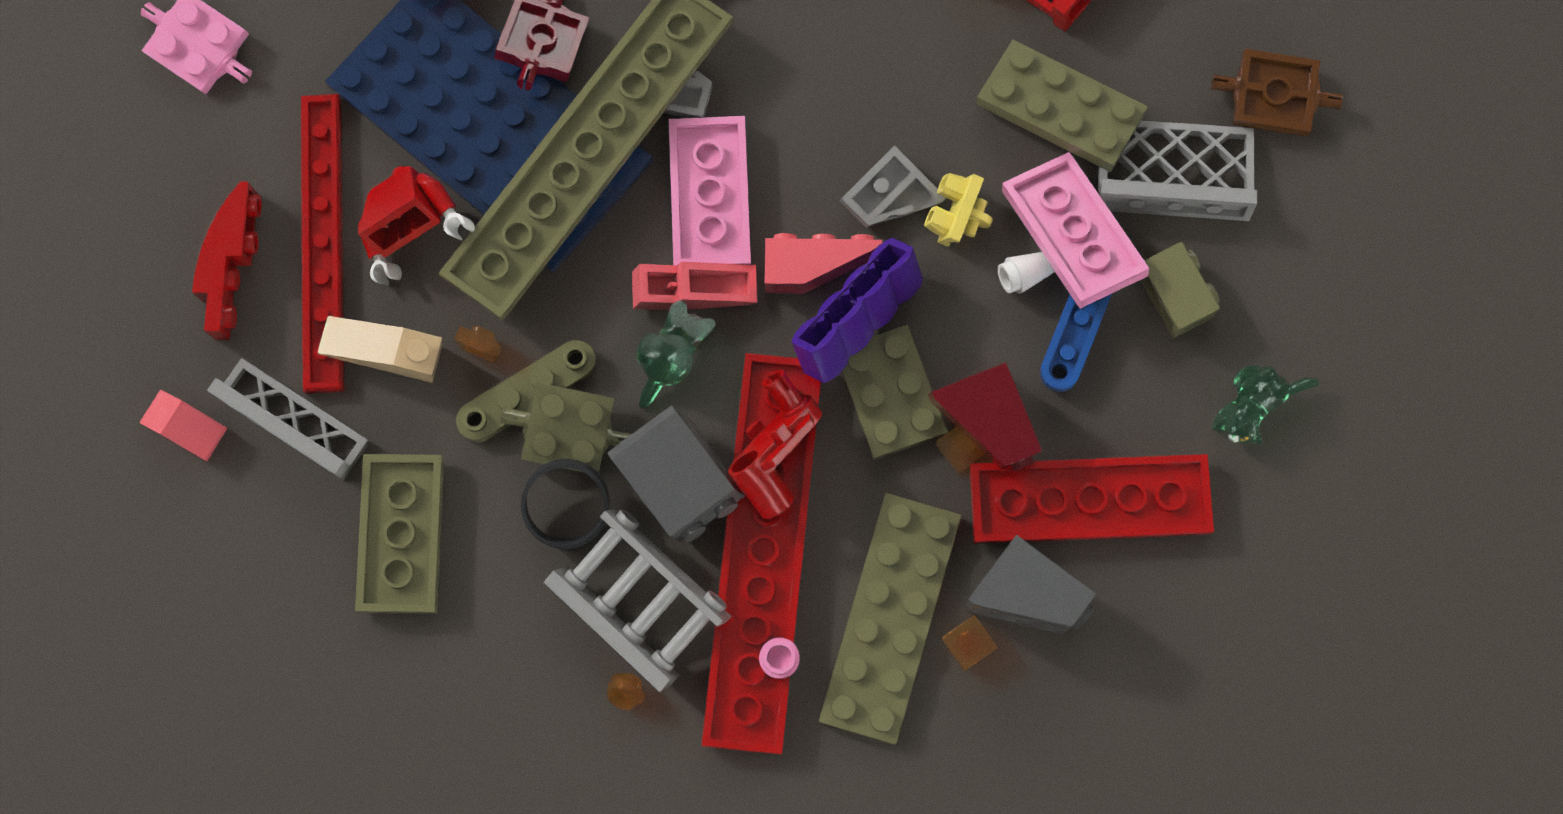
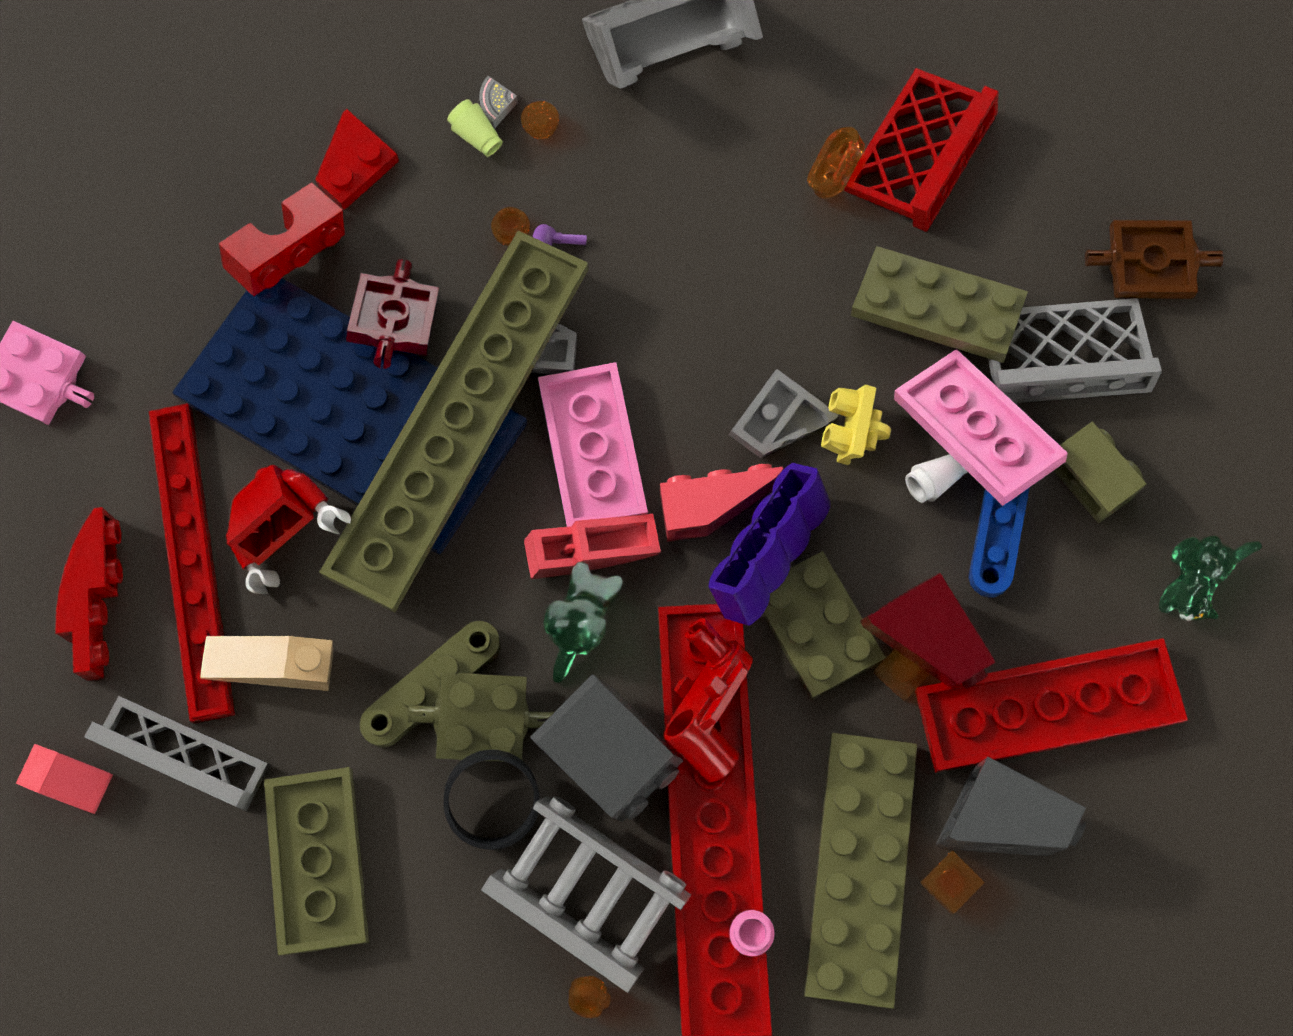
camera: 10 degrees left, 5 degrees down
clear orange plate [454,325,501,363] -> none

